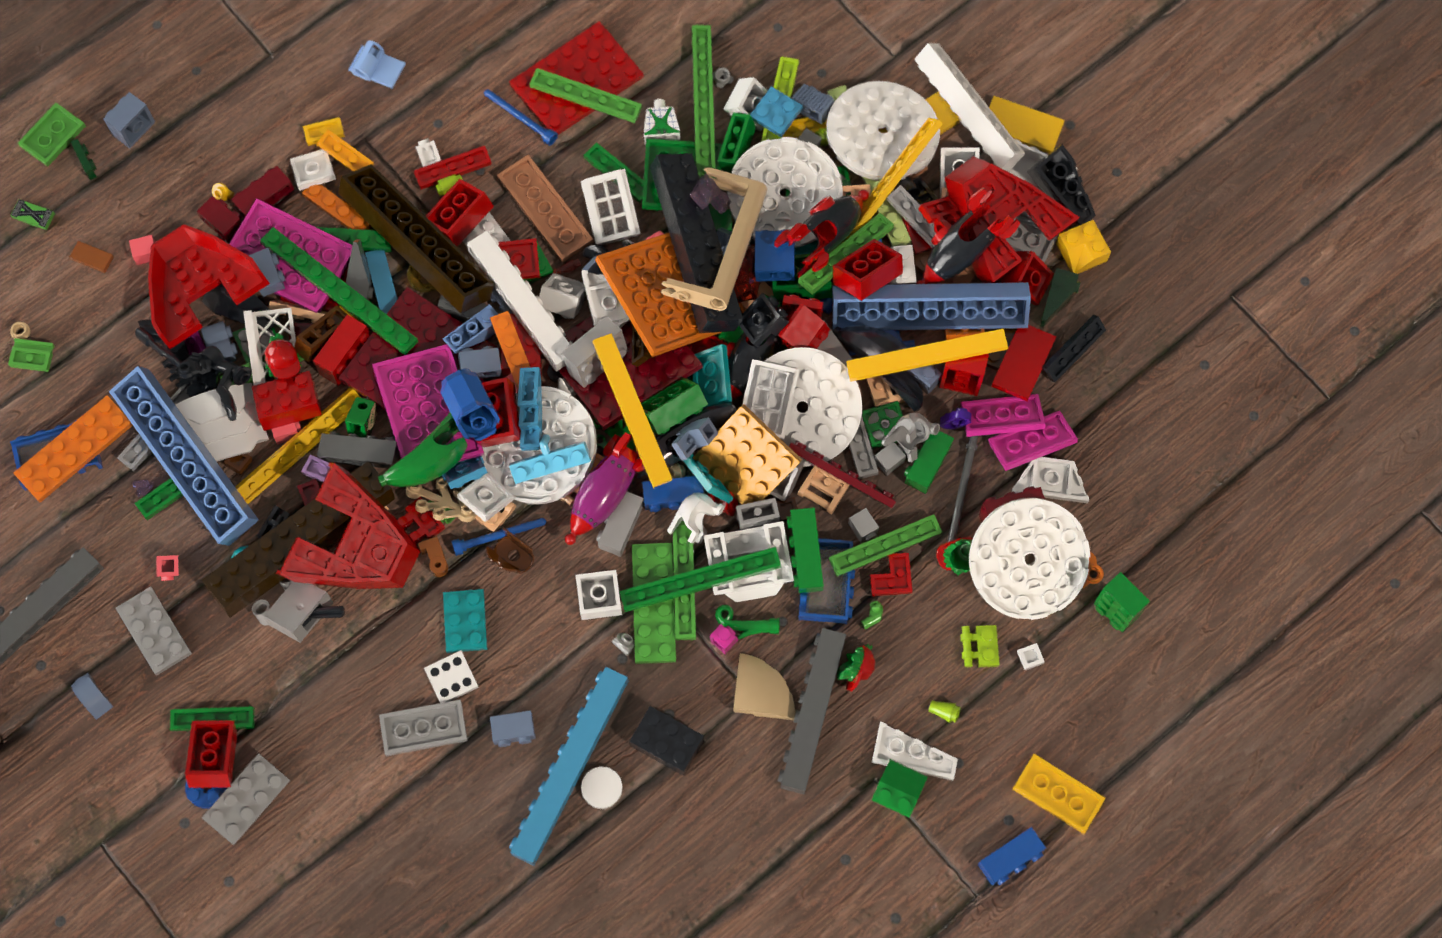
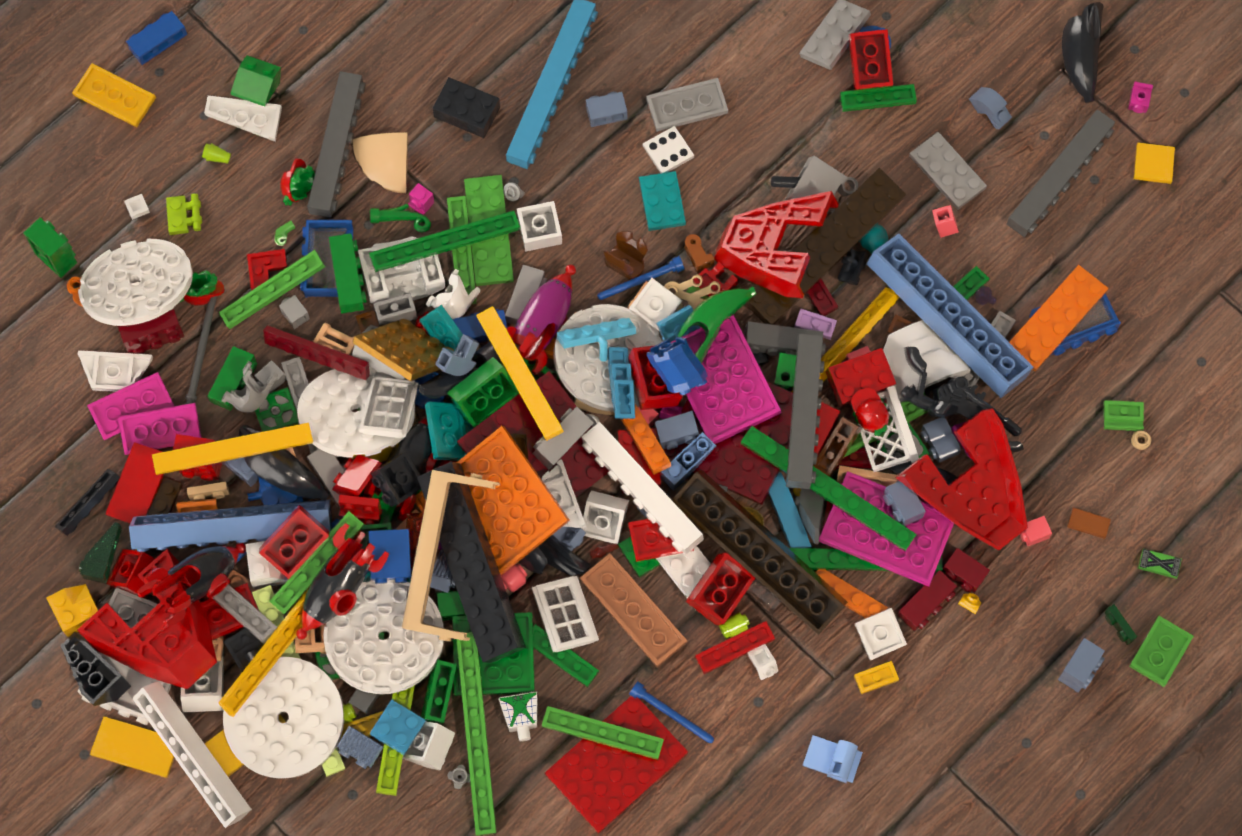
camera: 175 degrees right, 0 degrees up
light orange plate [317,130,374,172] -> none
white tile [581,767,623,809] -> none
plate [689,174,732,214] -> none
red plate [918,196,961,233] -> none
dark purple plate [940,408,972,430] -> none
none -> dark grey brick [786,334,825,489]

